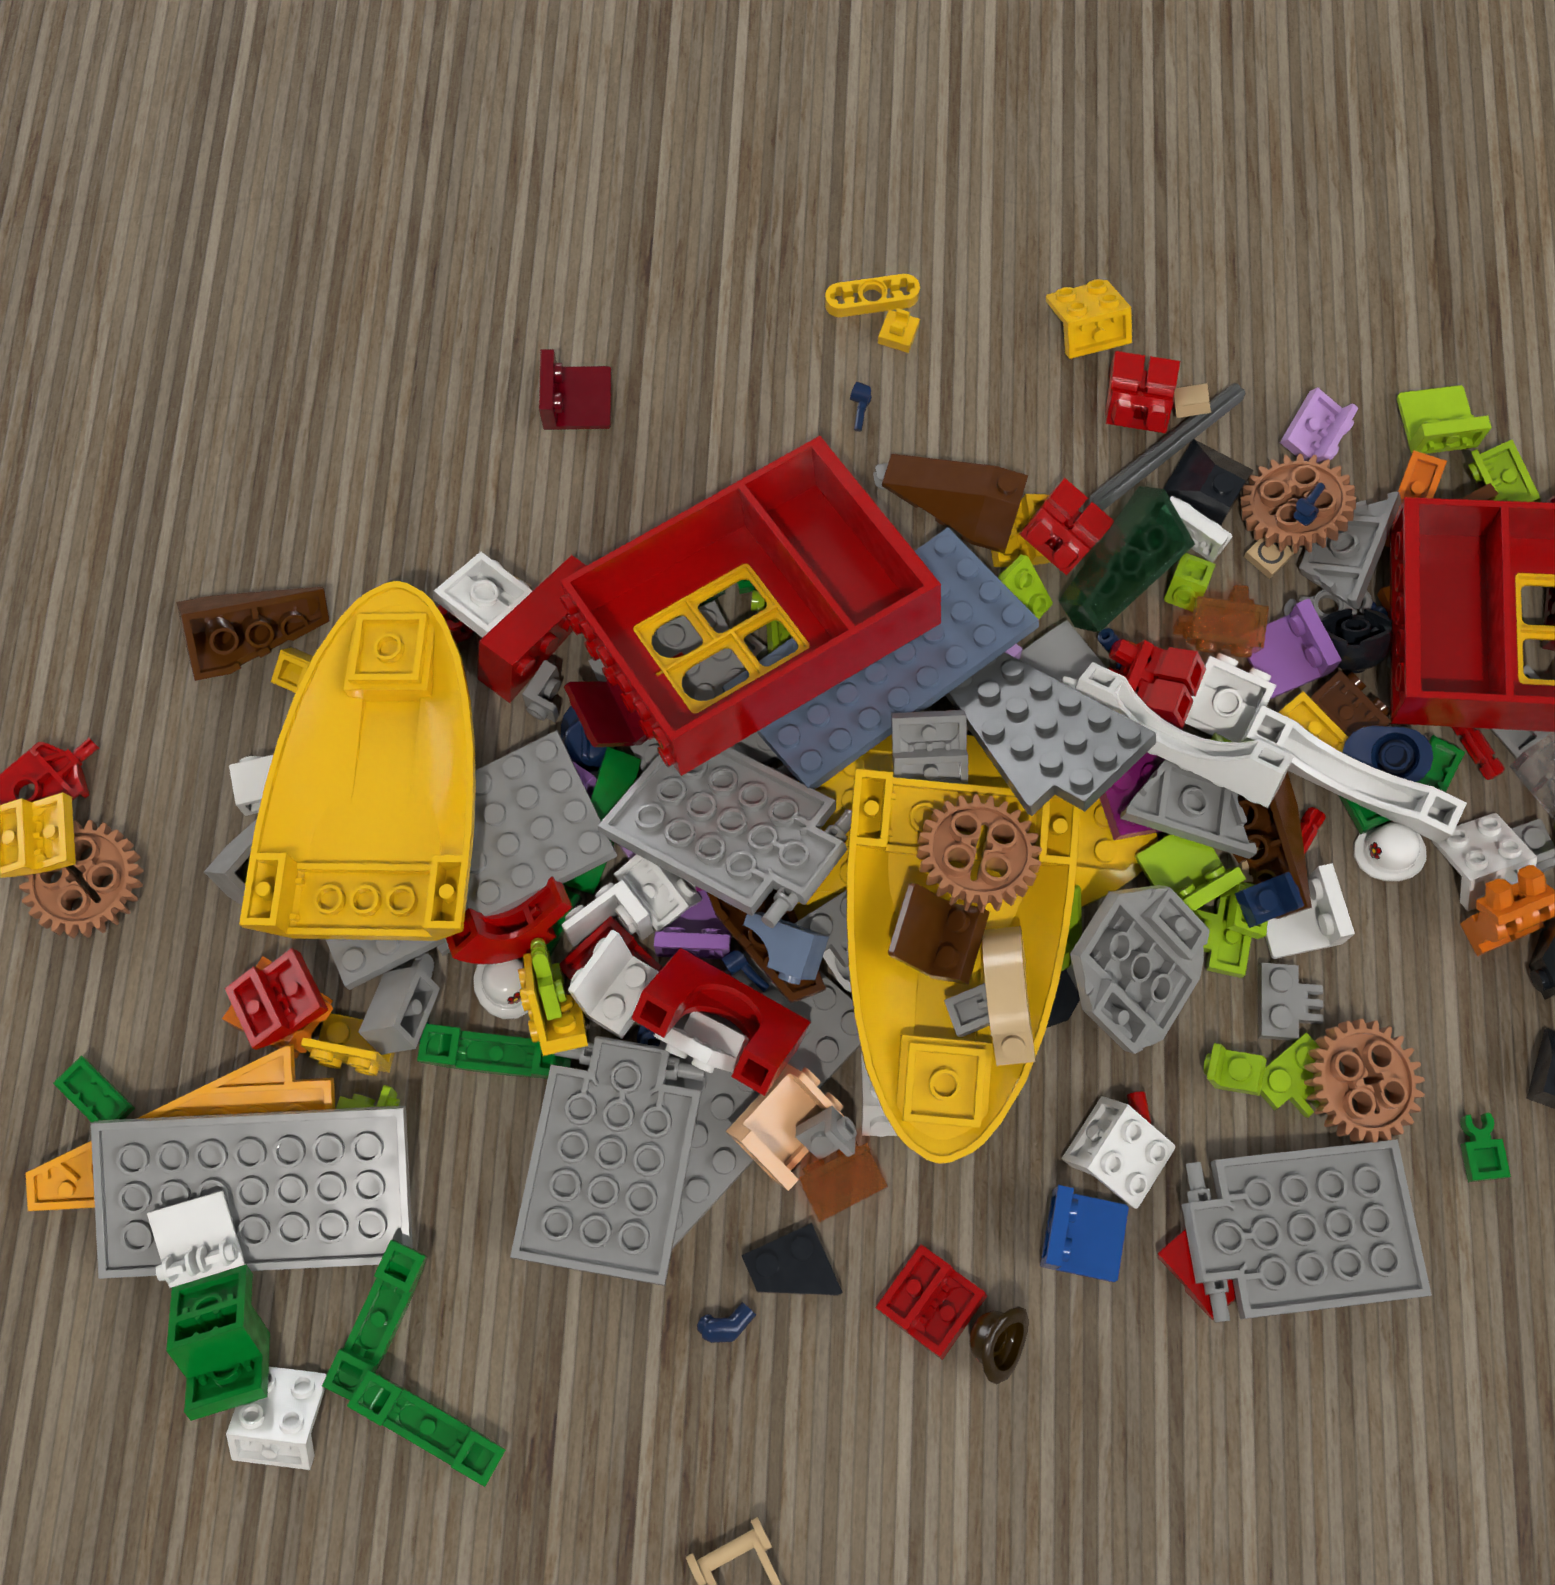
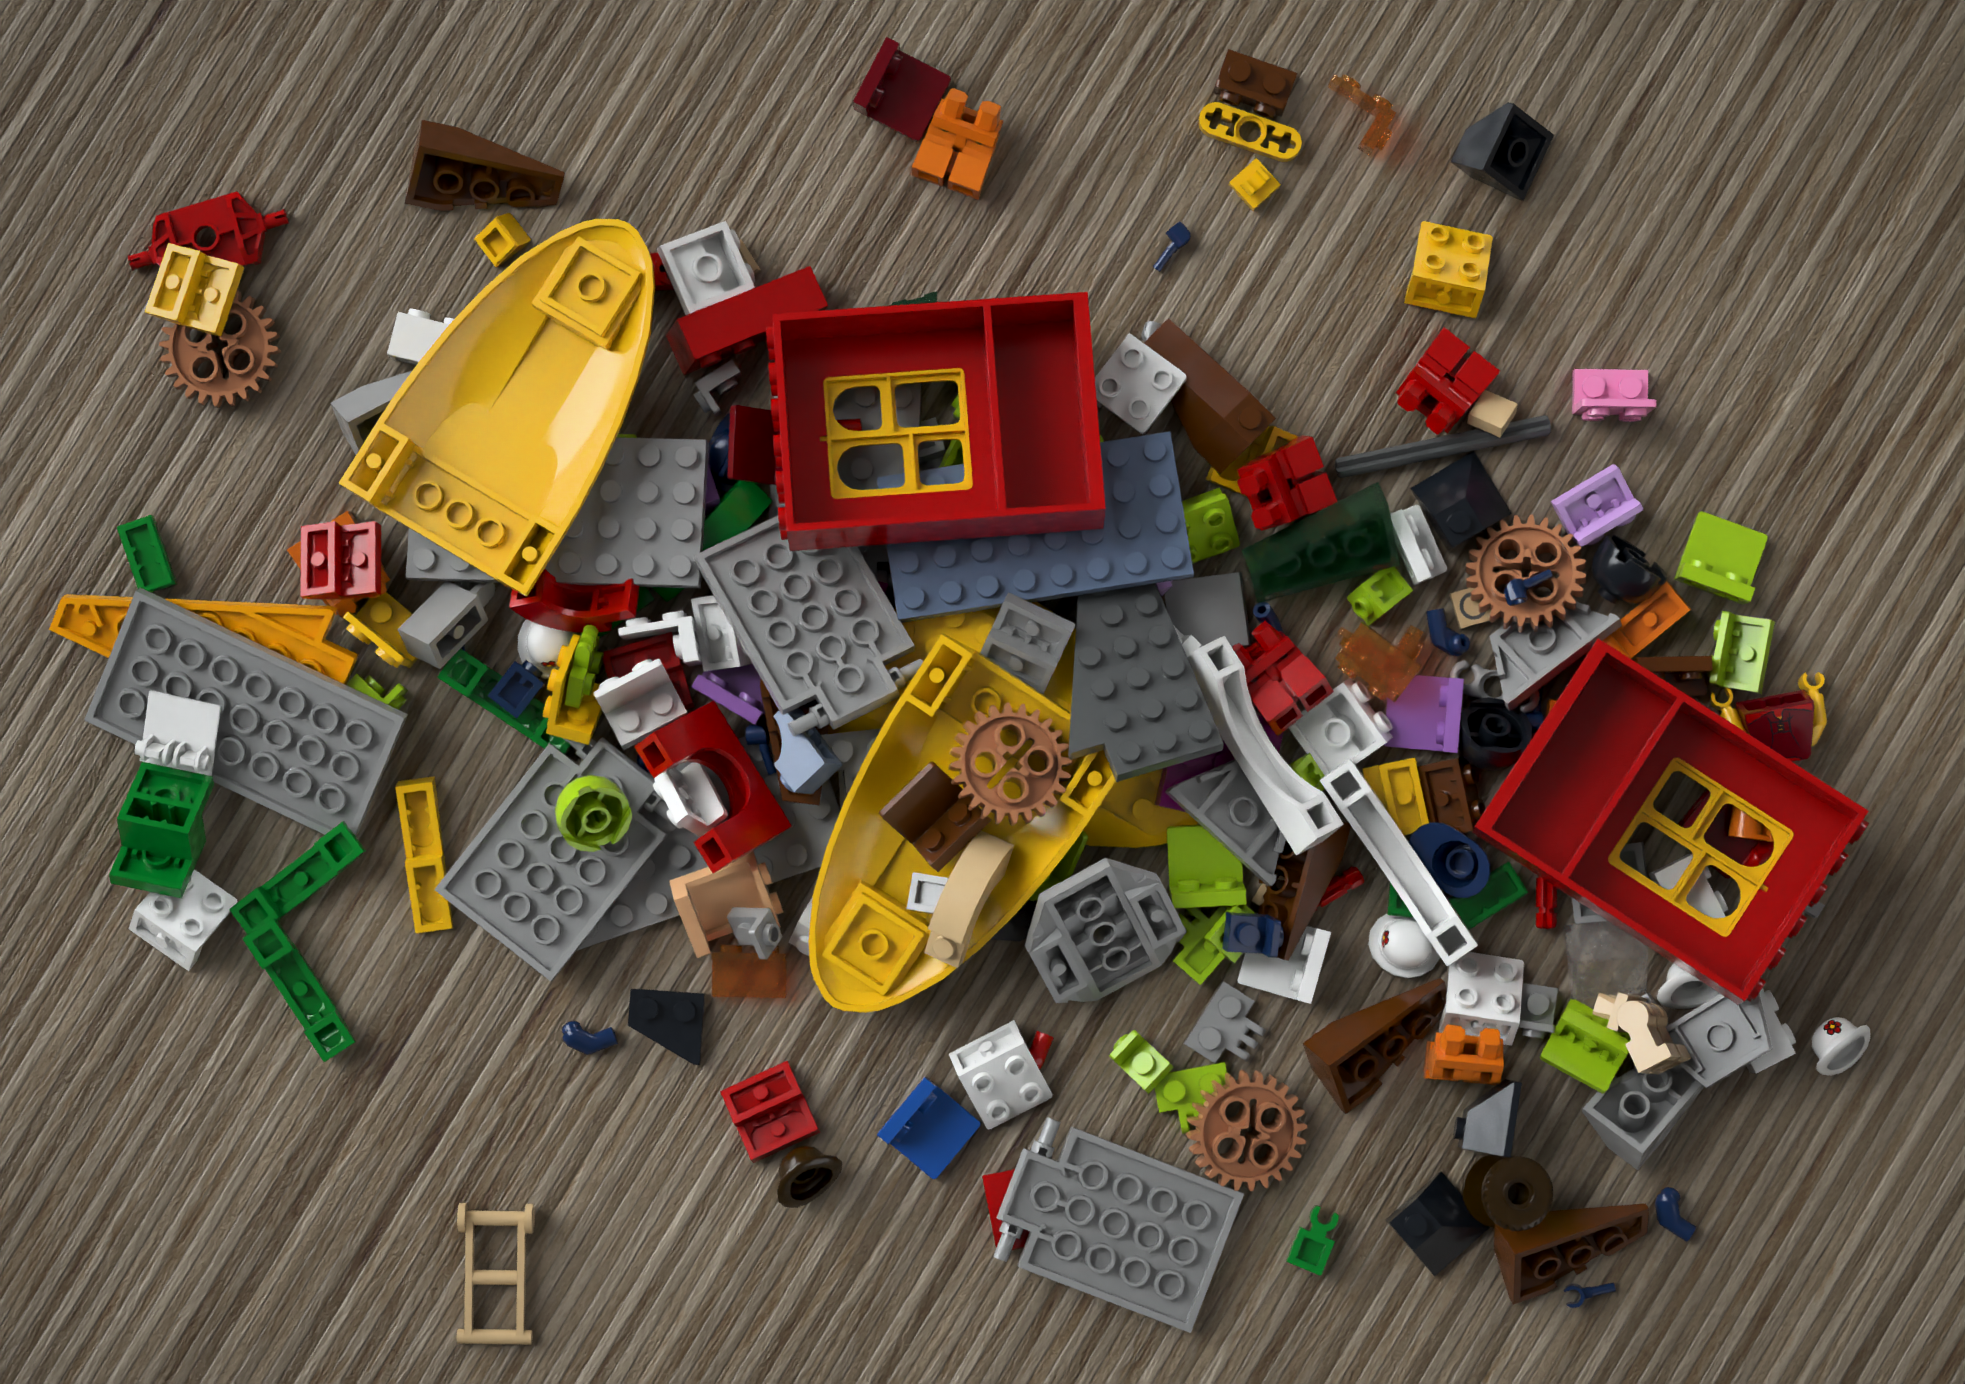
camera: 30 degrees right, 15 degrees up
none -> yellow slope [395,776,453,933]
none -> dark blue bracket [488,660,545,718]
none -> lime cylinder [555,775,632,852]
none -> orange hips [912,88,1004,200]
none -> white bracket [1095,333,1187,434]
none -> reddish brown bracket [1213,49,1297,118]
none -> reddish brown wedge [1303,978,1447,1114]
none -> clear orange bracket [1328,74,1397,156]
none -> dark blue arm [1426,608,1470,656]
none -> black slope [1451,102,1554,201]
none -> bright pink bracket [1572,369,1657,422]
none -> black cylinder [1592,535,1668,604]

